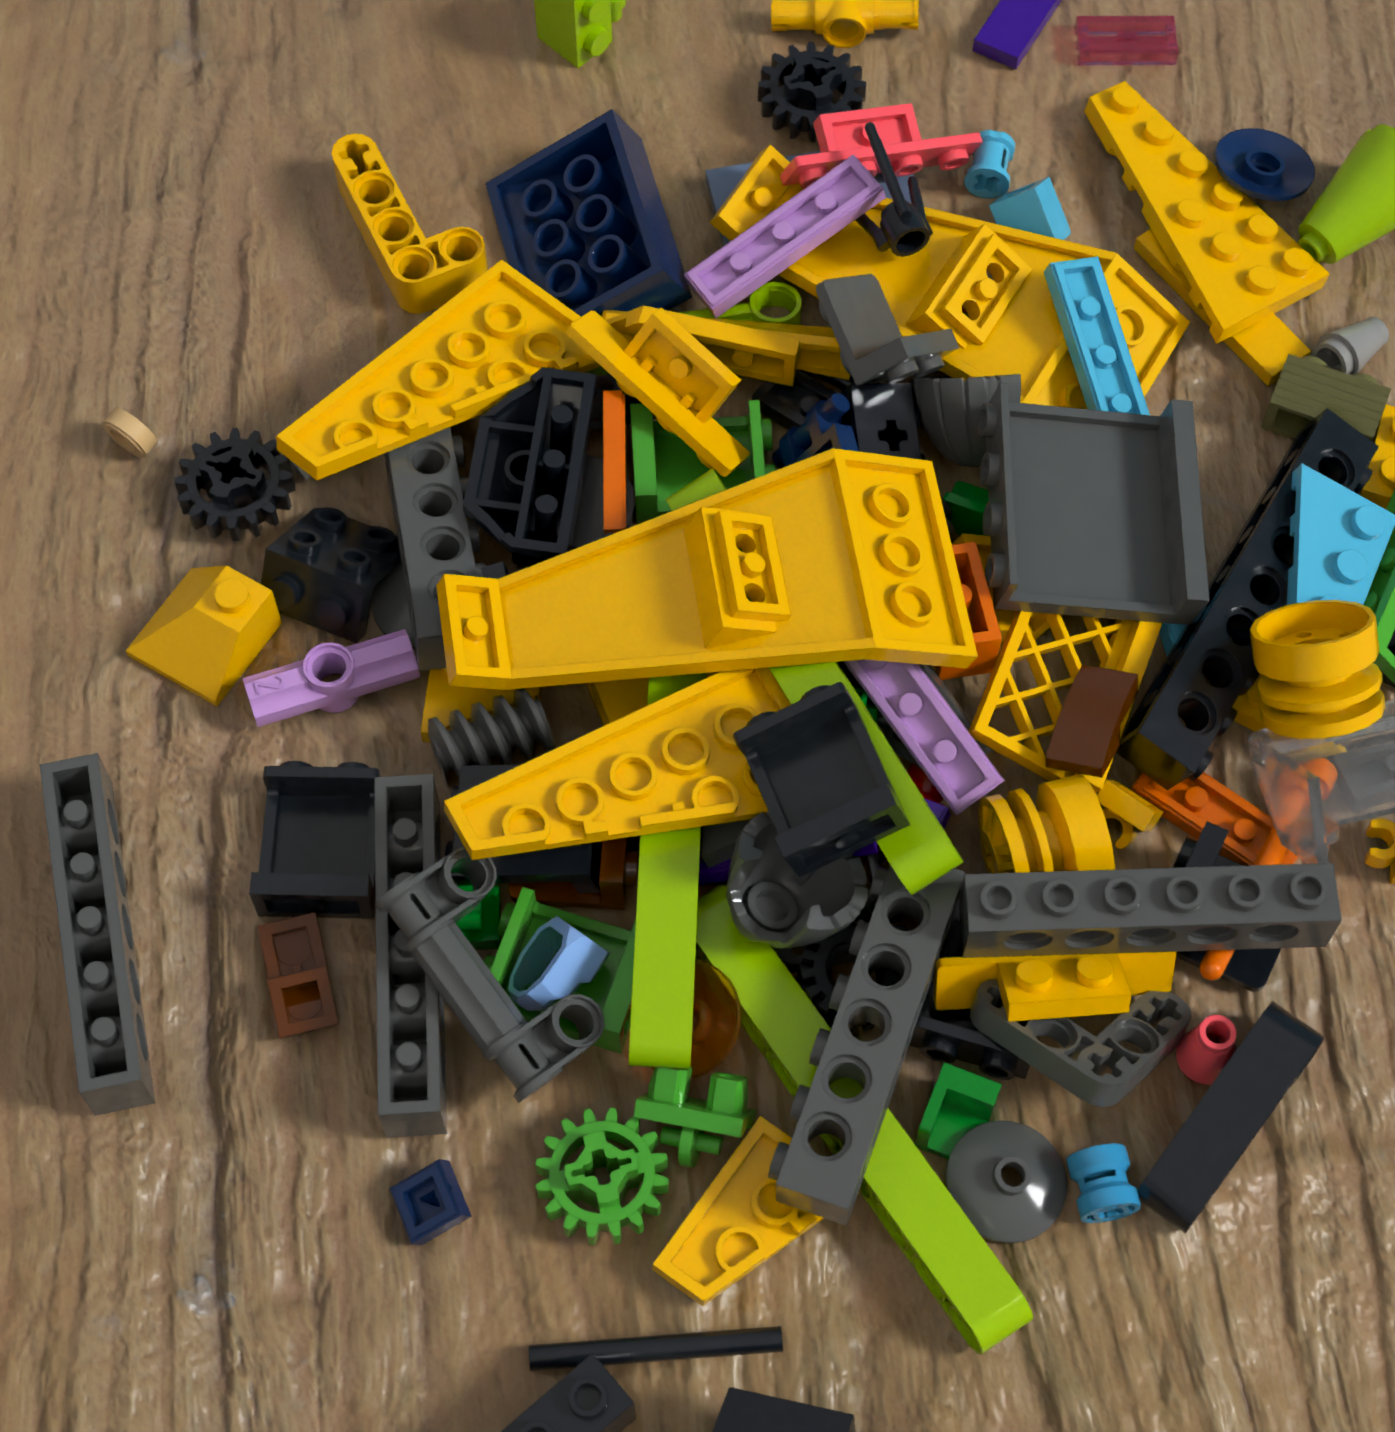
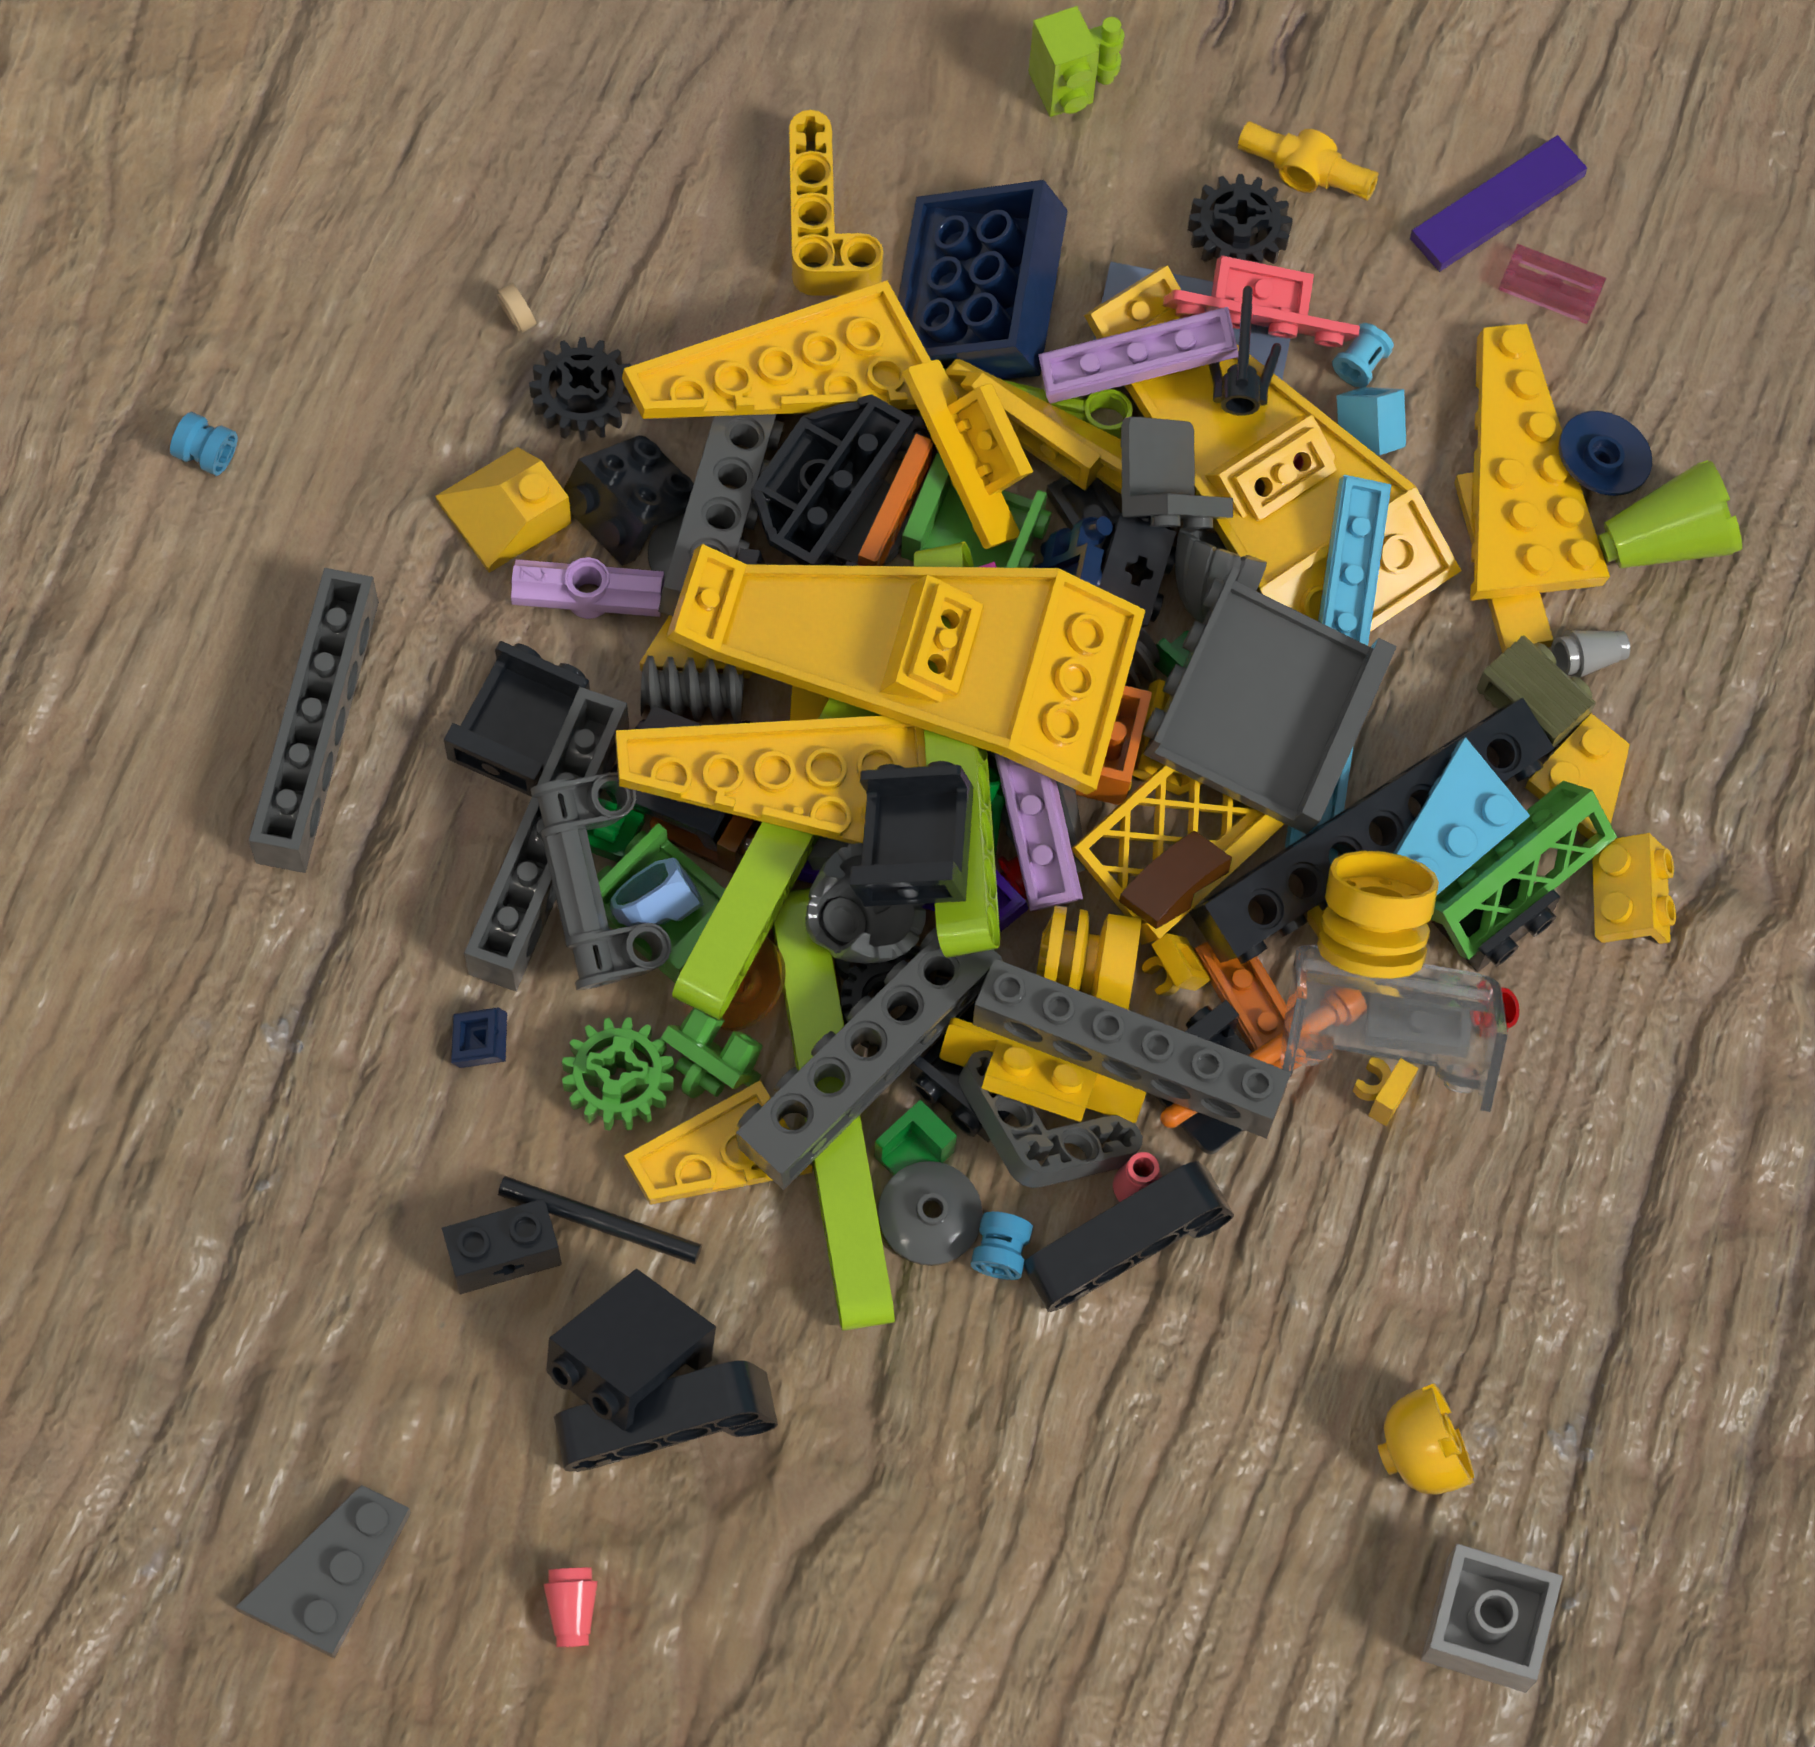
camera: 20 degrees right, 5 degrees up
reddish brown slope [257,912,340,1039] -> none

